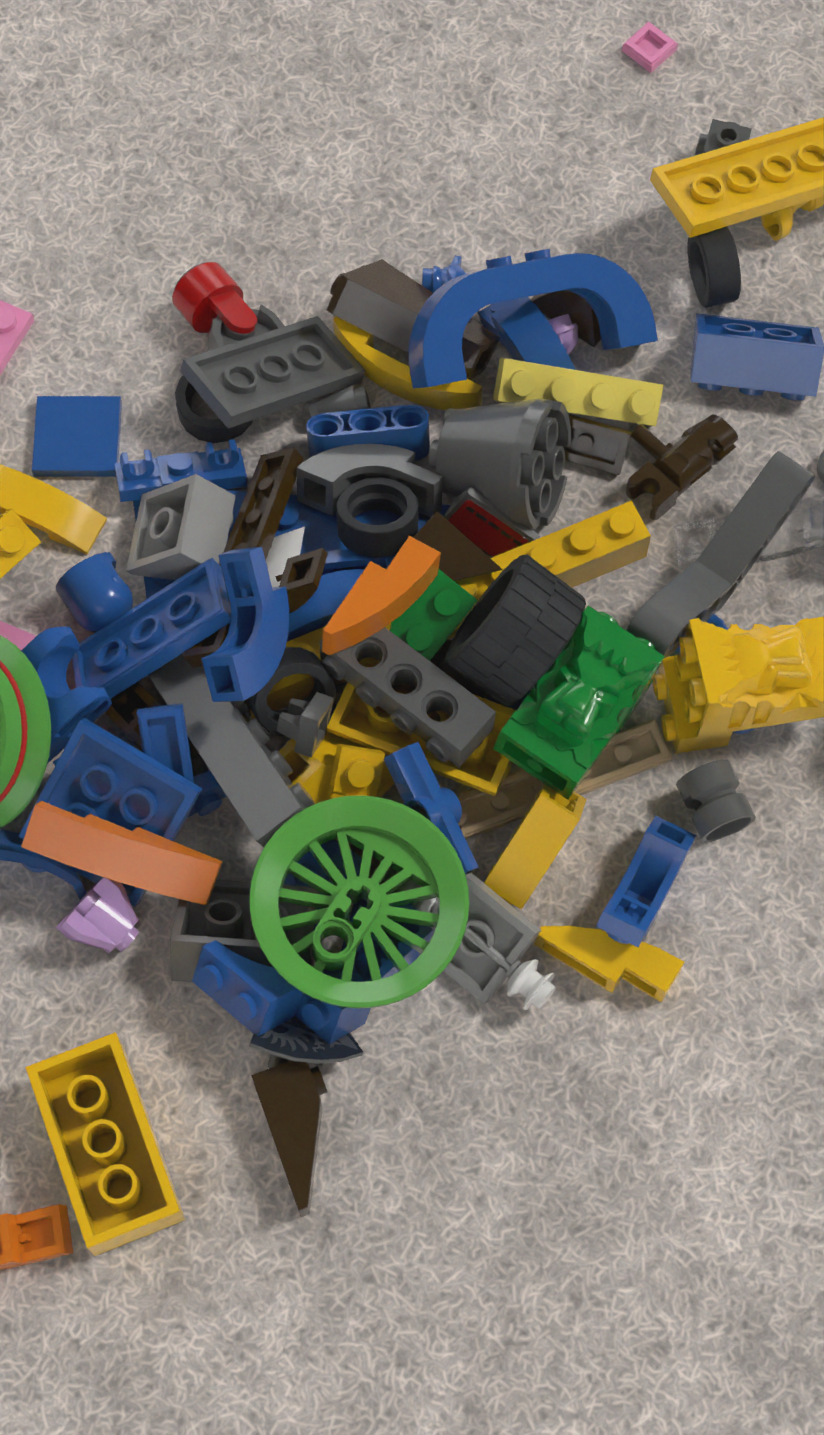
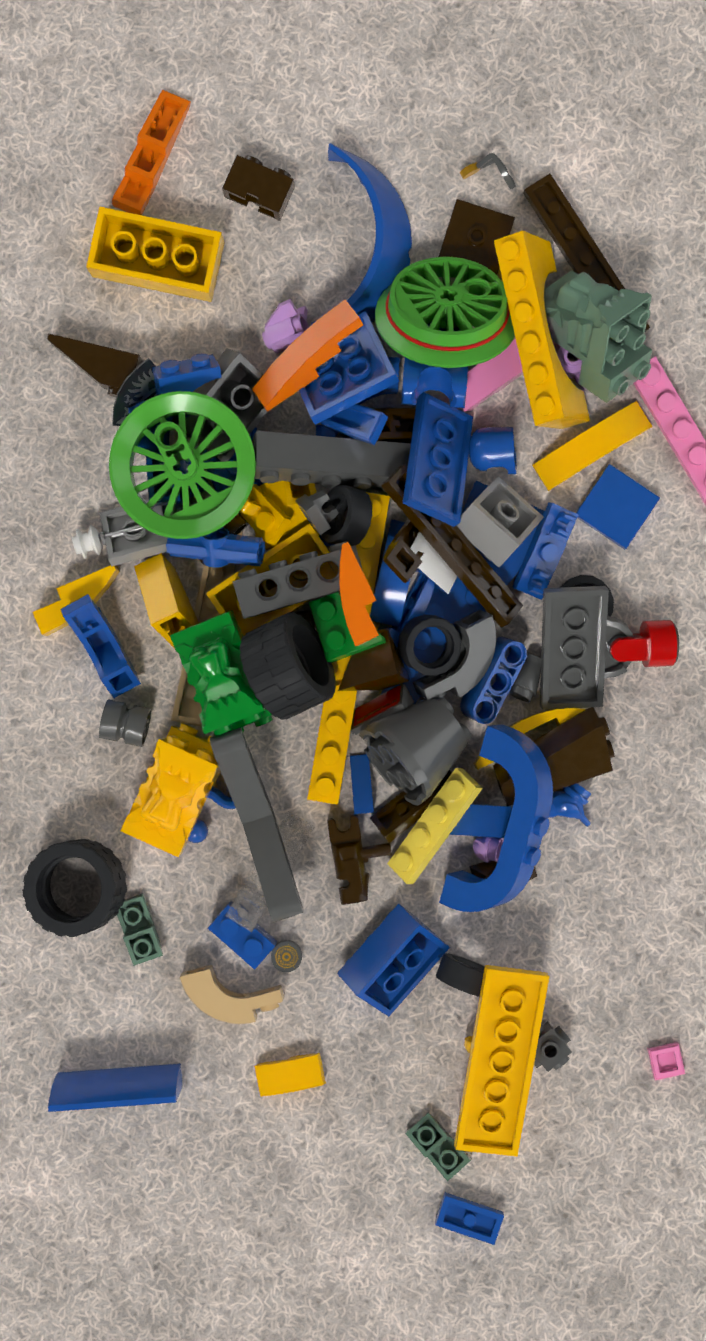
camera: 120 degrees right, 20 degrees up
blue arch [201,547,289,702] -> none
none -> blue piece [350,754,374,814]

